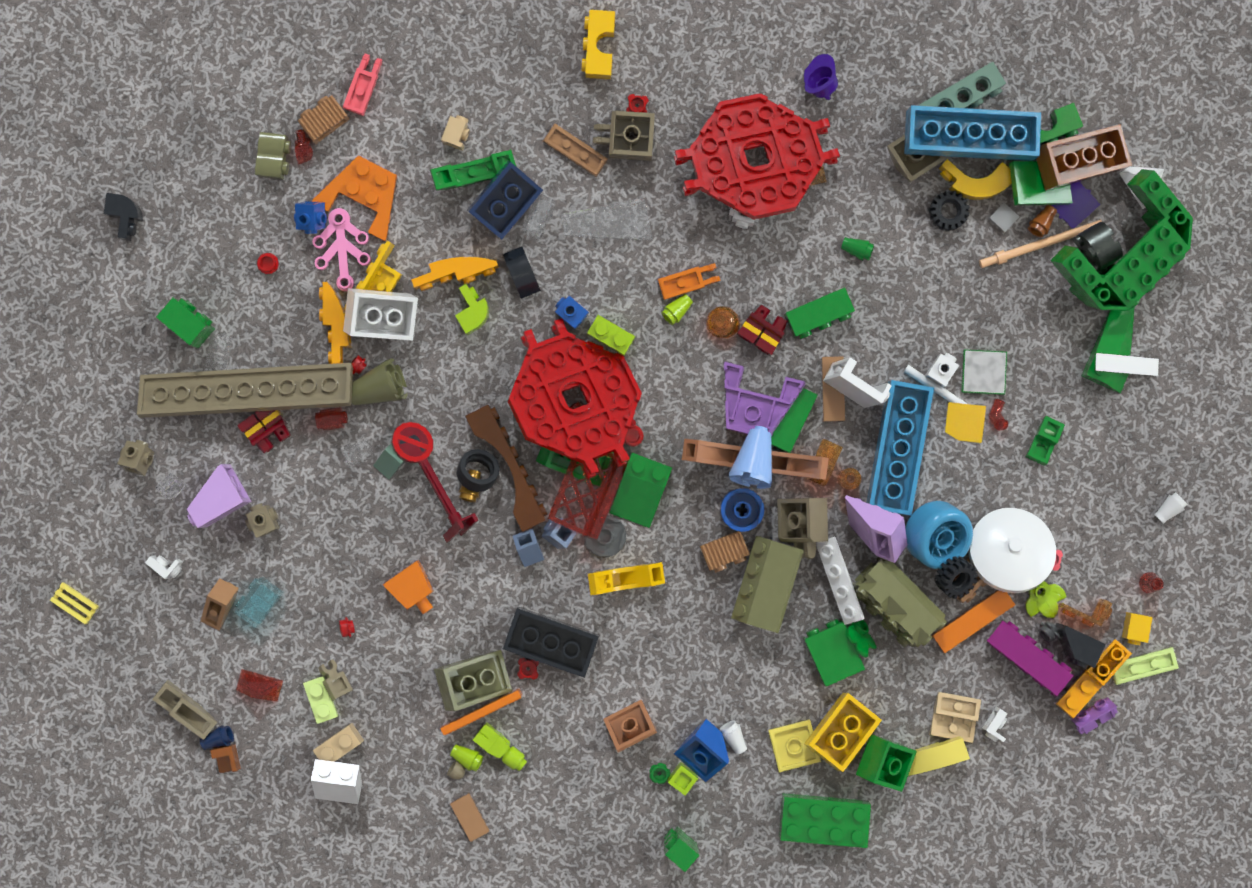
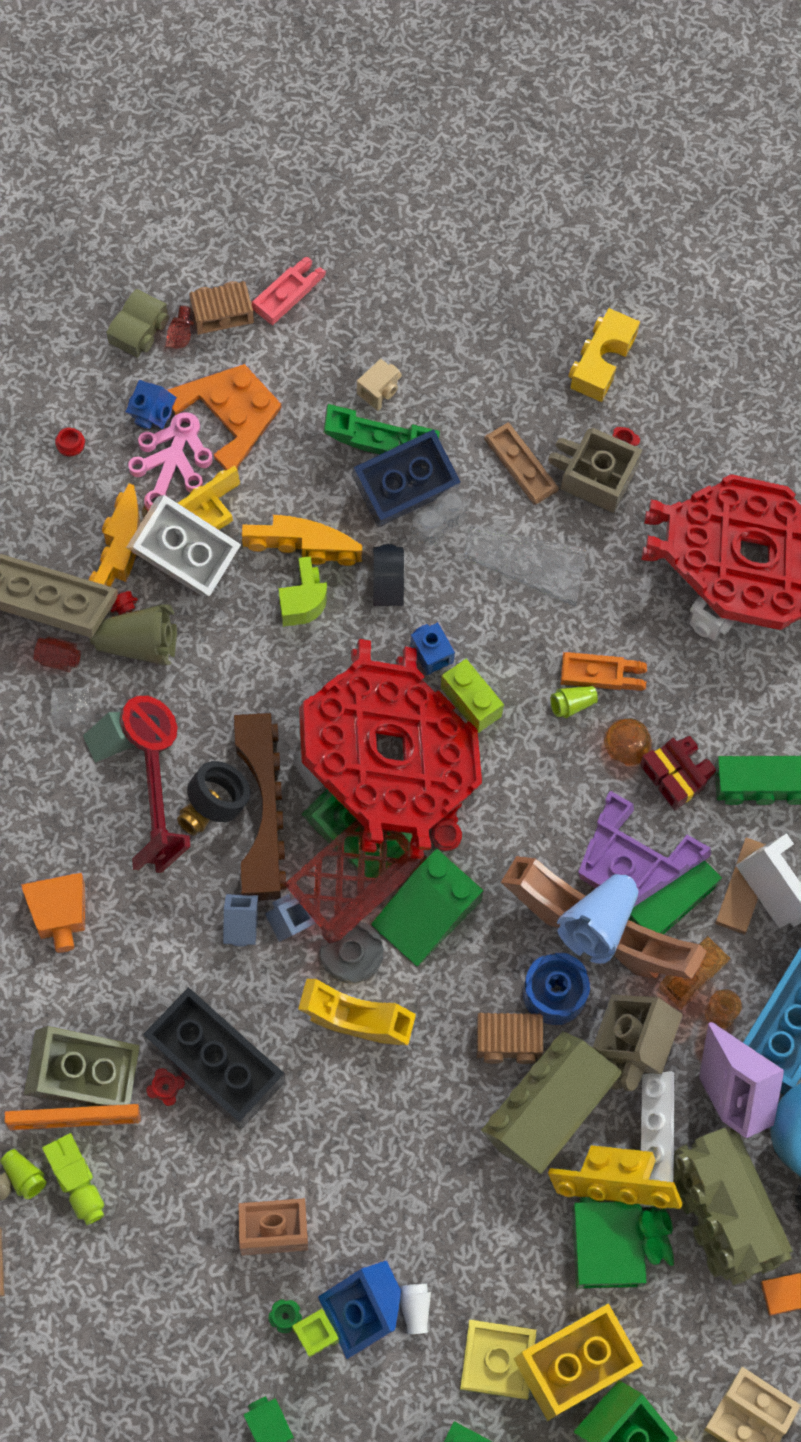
camera: 20 degrees right, 20 degrees down
none -> yellow bracket [548,1145,682,1209]

